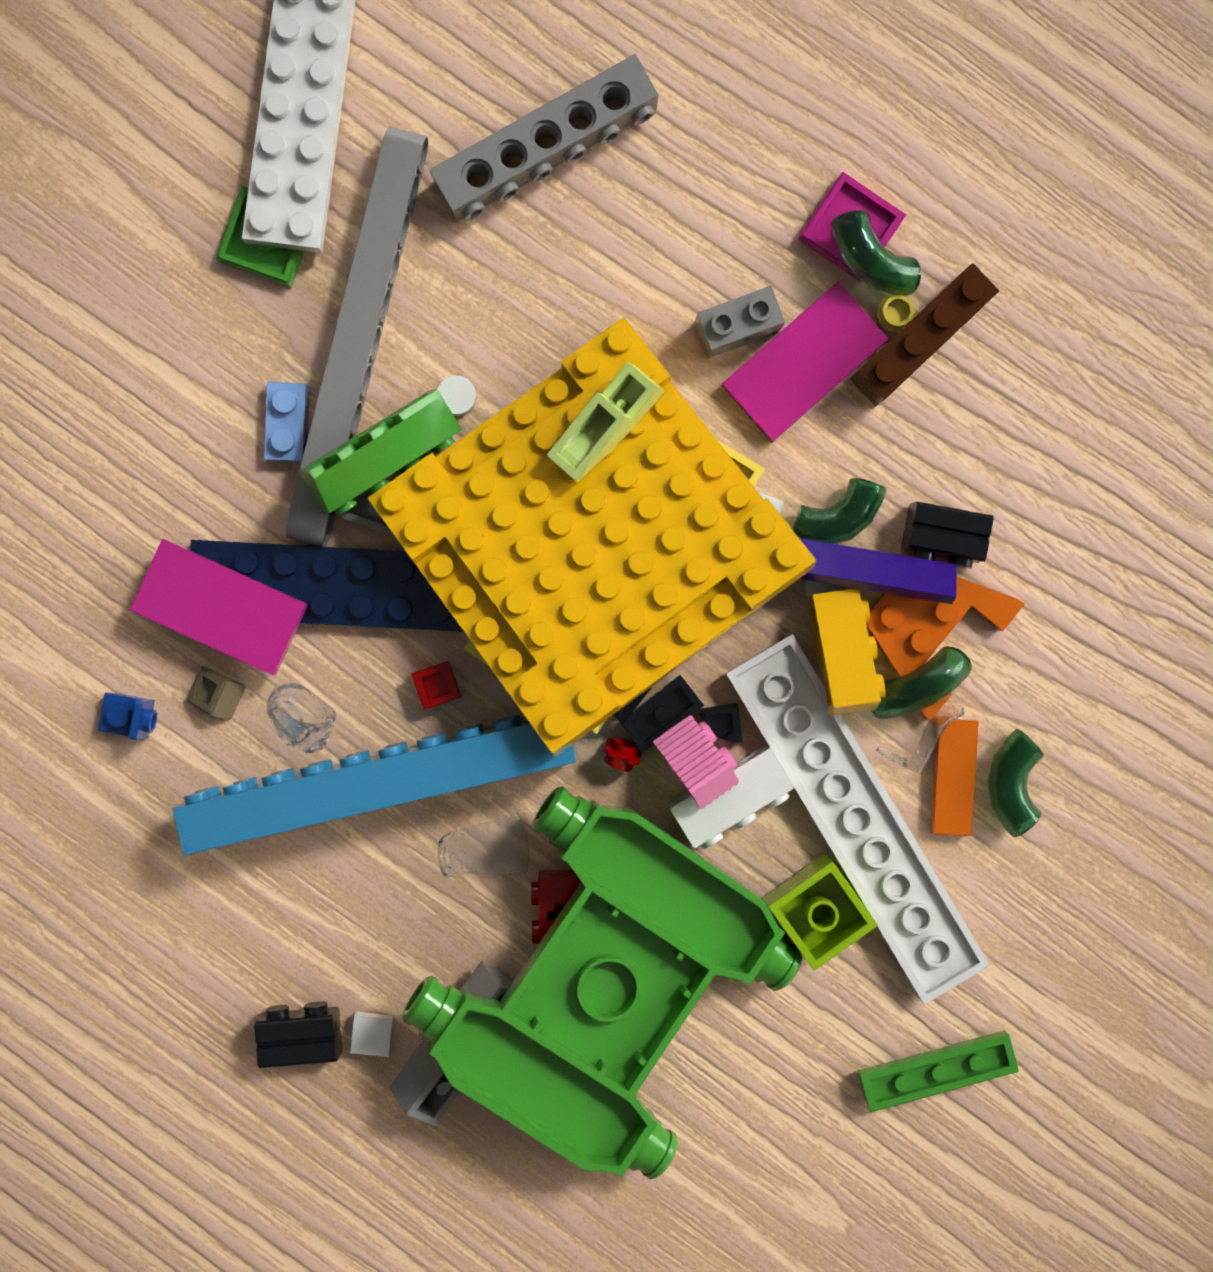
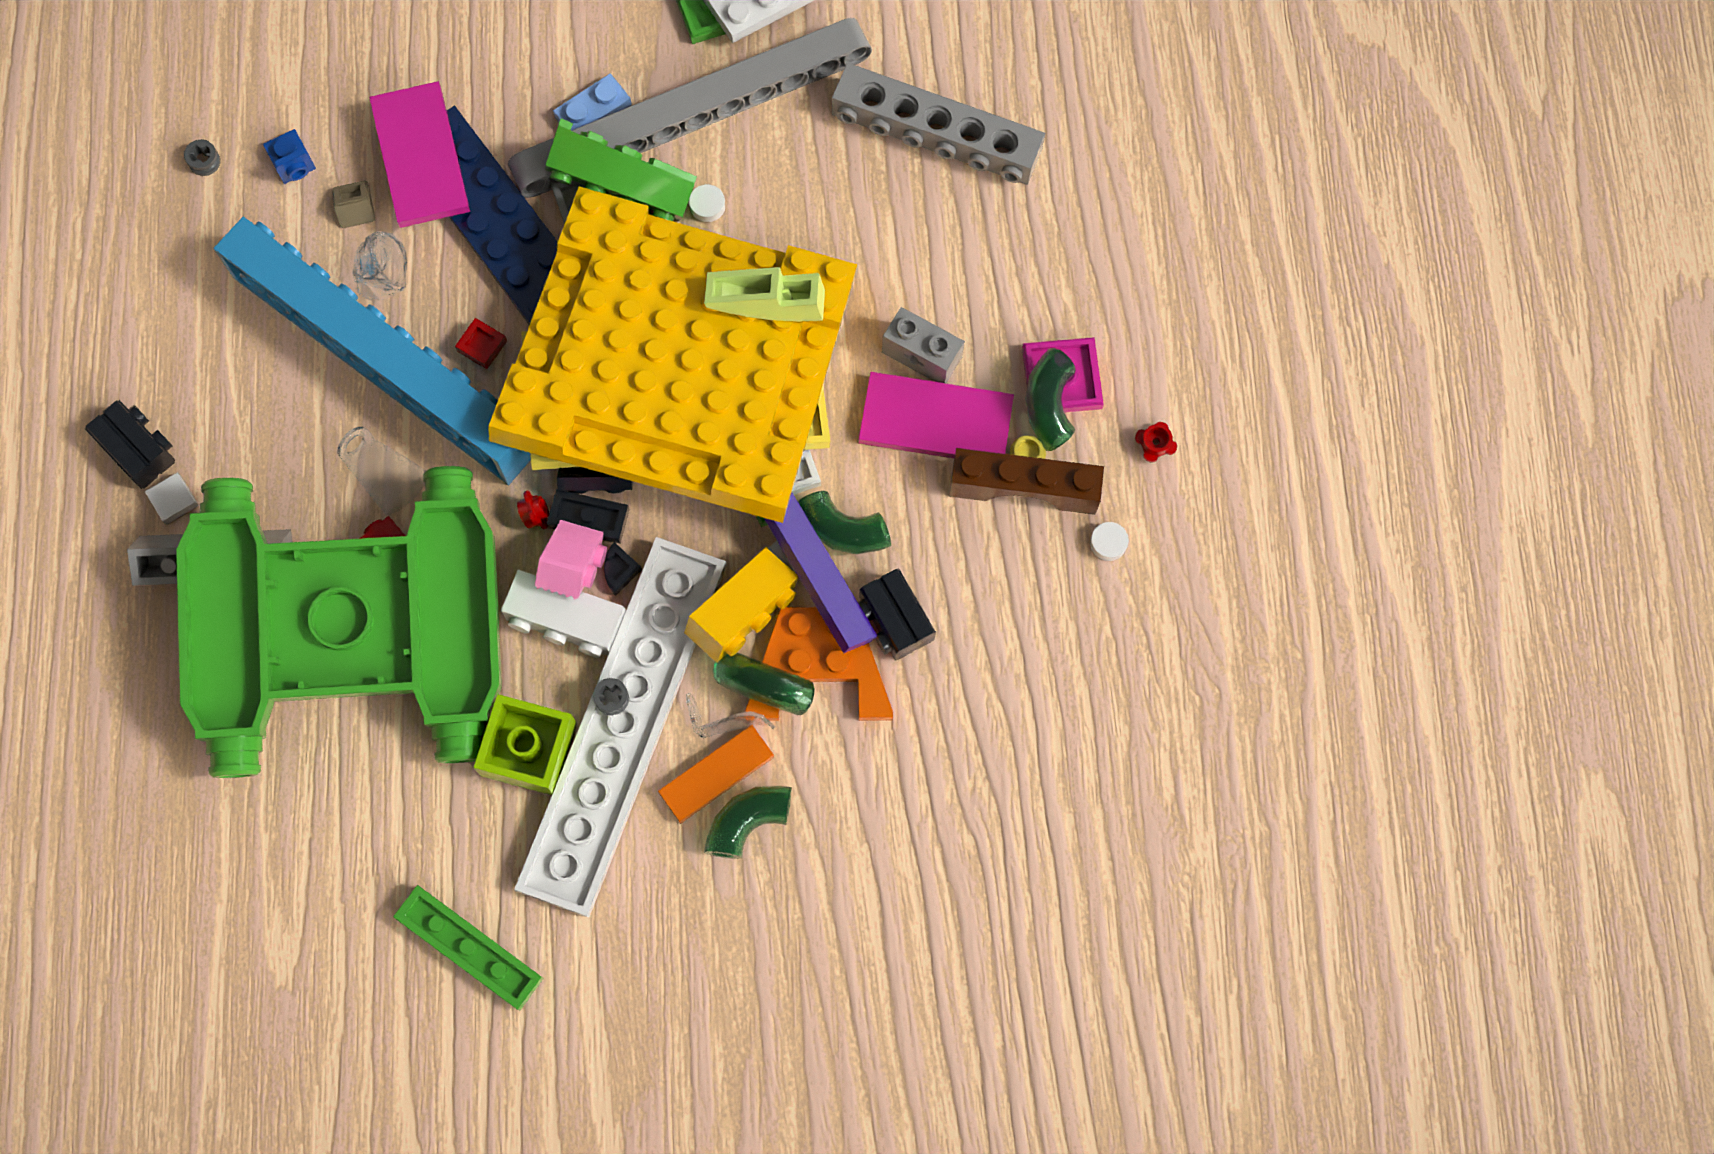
camera: 45 degrees right, 15 degrees down
none -> dark grey bush [184,139,221,176]
none -> dark grey bush [593,678,629,716]
none -> white tile [1090,522,1129,561]
none -> red plate [1135,422,1178,463]

